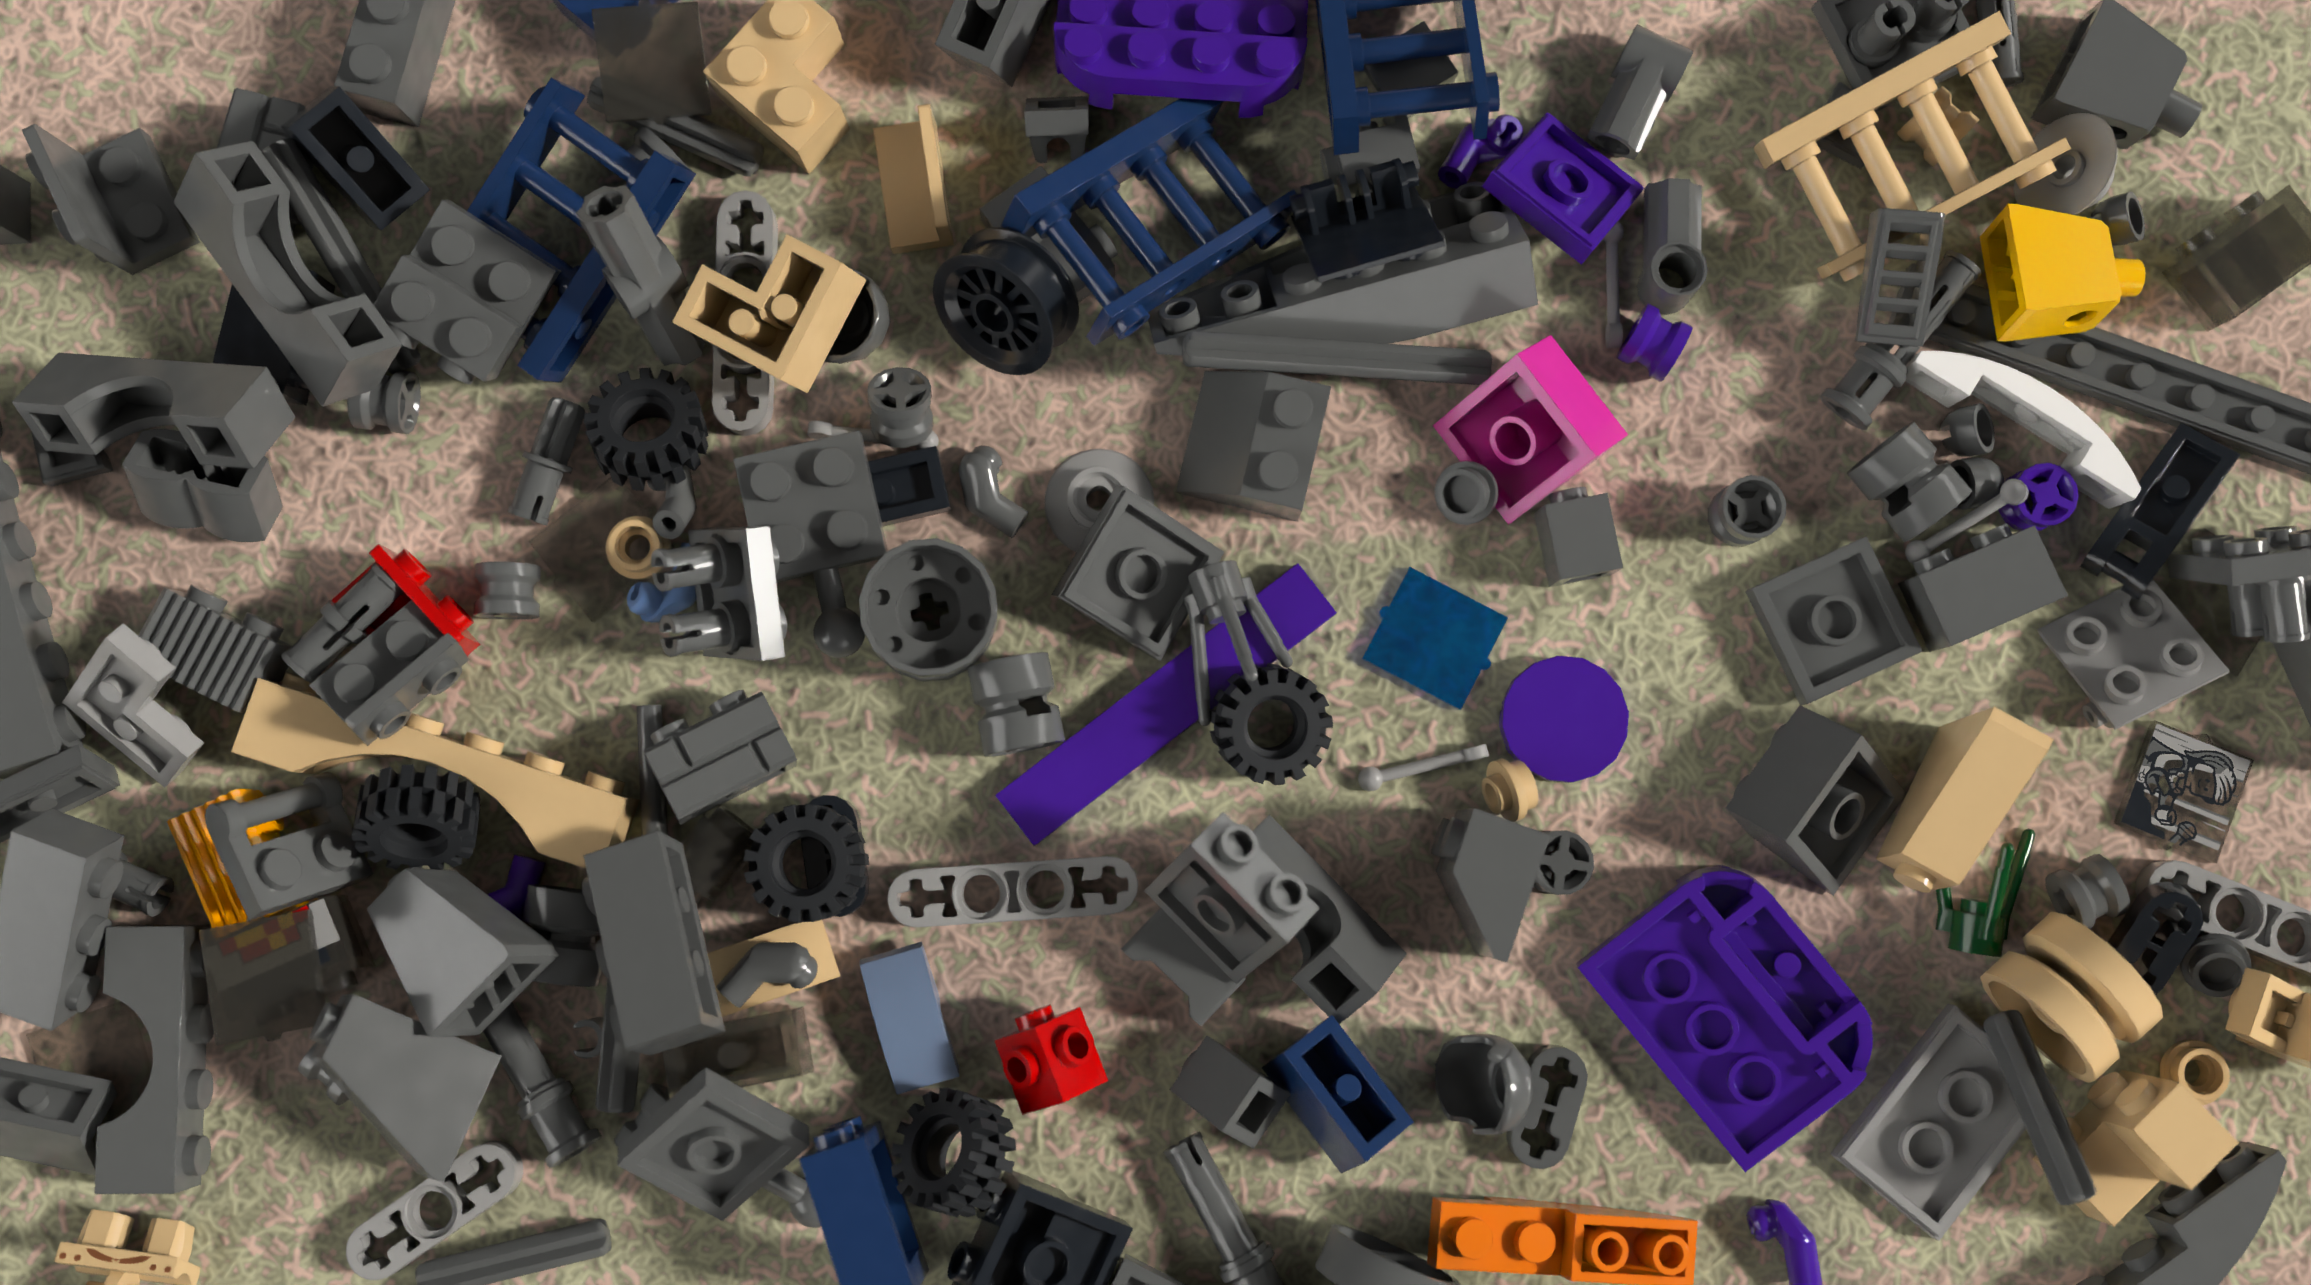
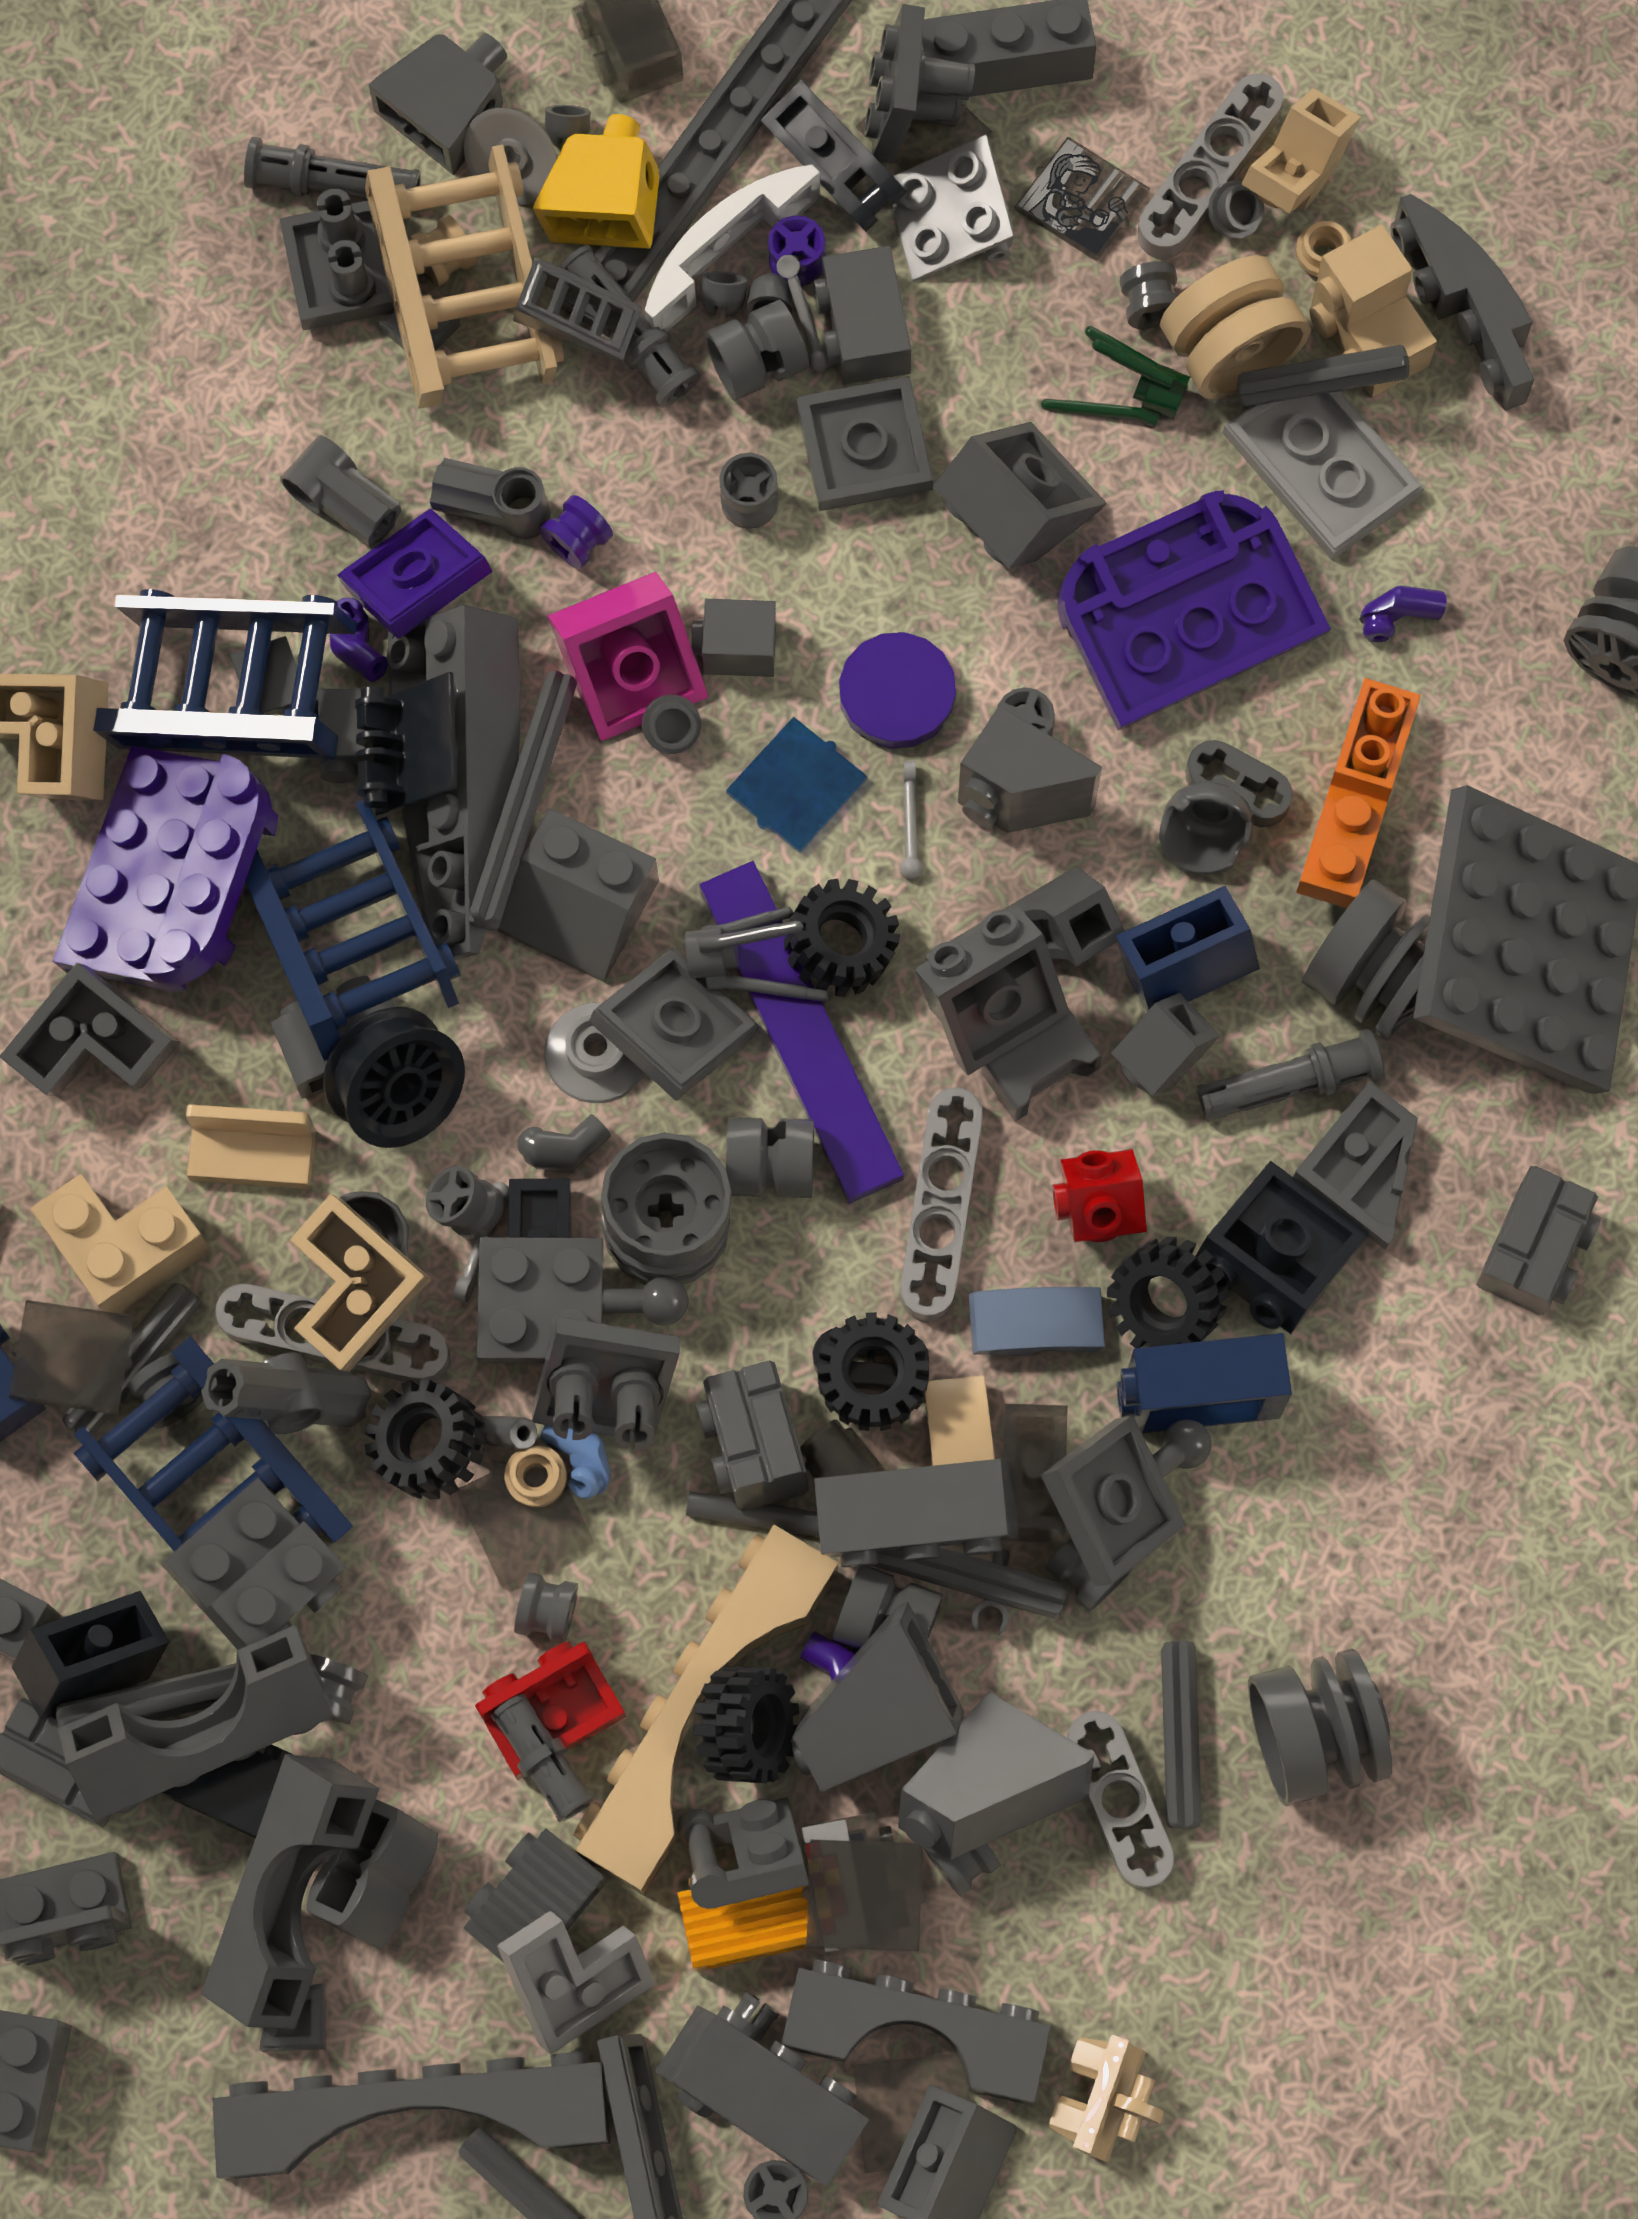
camera: 75 degrees left, 10 degrees down
dark grey bracket [309,600,469,746] -> none
dark grey pin [483,1002,602,1169] -> none
dark grey axle [507,397,585,525] -> none
dark grey arm [716,942,818,1008] -> none
dark grey tile [1024,96,1089,163] -> none
tan plate [1482,758,1538,822] -> none
light grey hinge [1603,221,1624,348] -> none
tan slope [1876,707,2054,893] -> none
black beam [2107,882,2203,996] -> none

